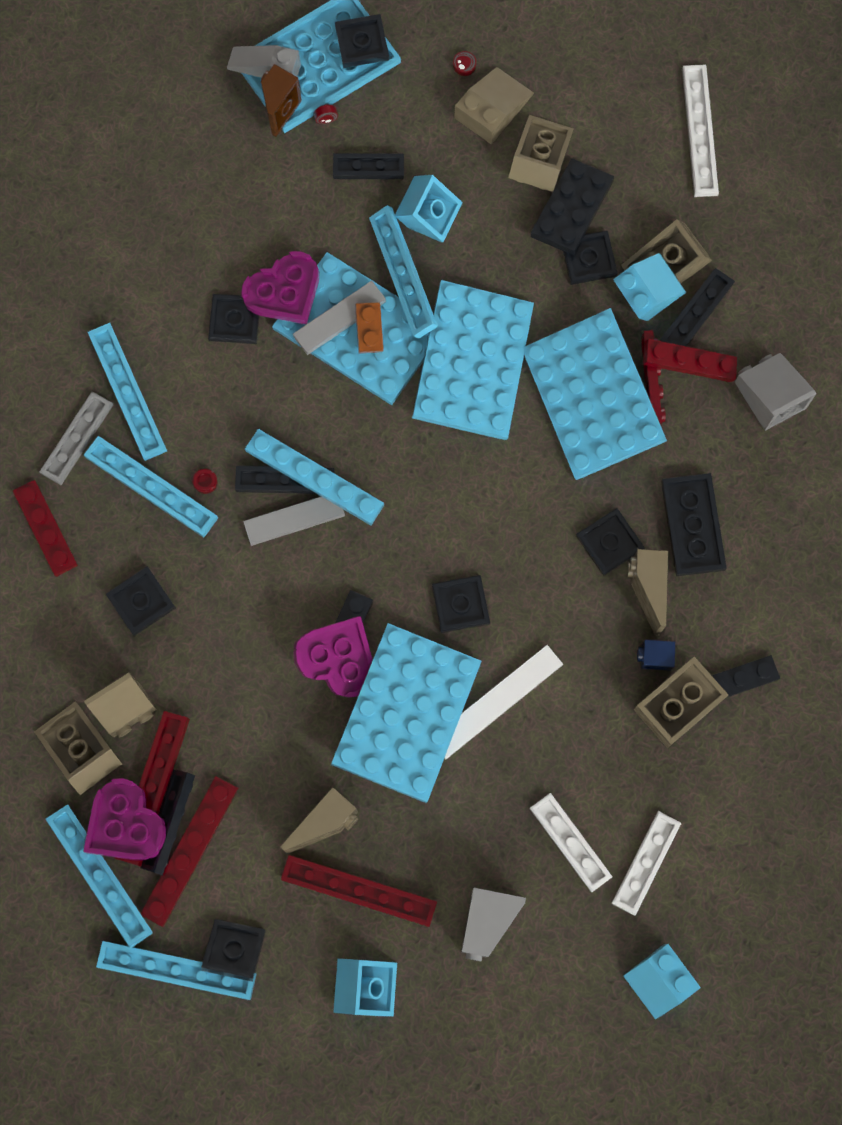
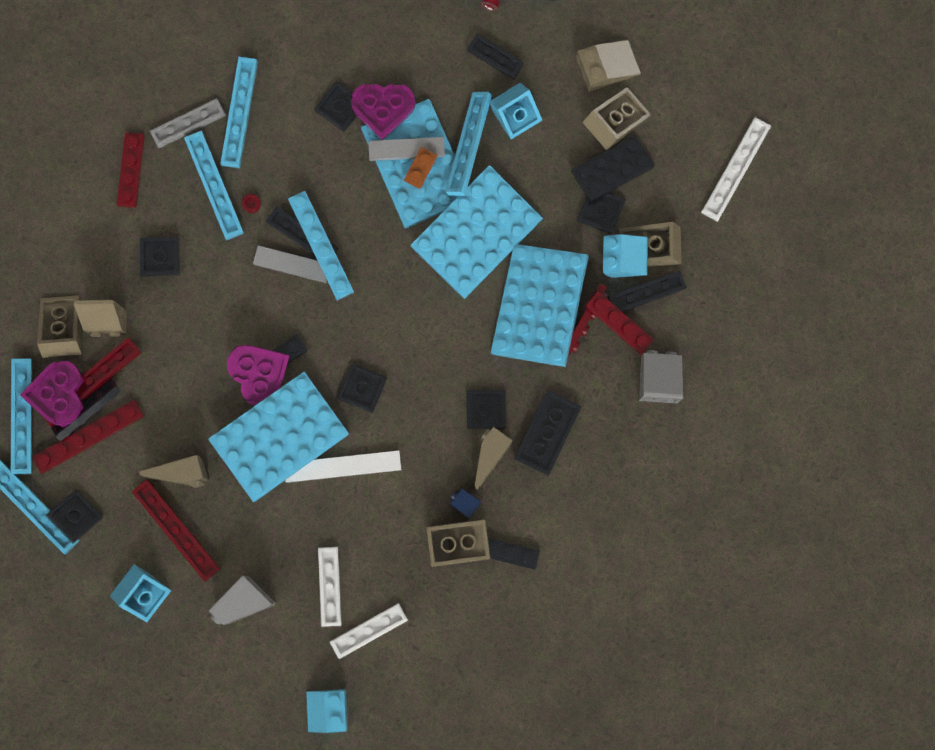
camera: 30 degrees right, 5 degrees up
dark red tile [453,51,476,76] -> none

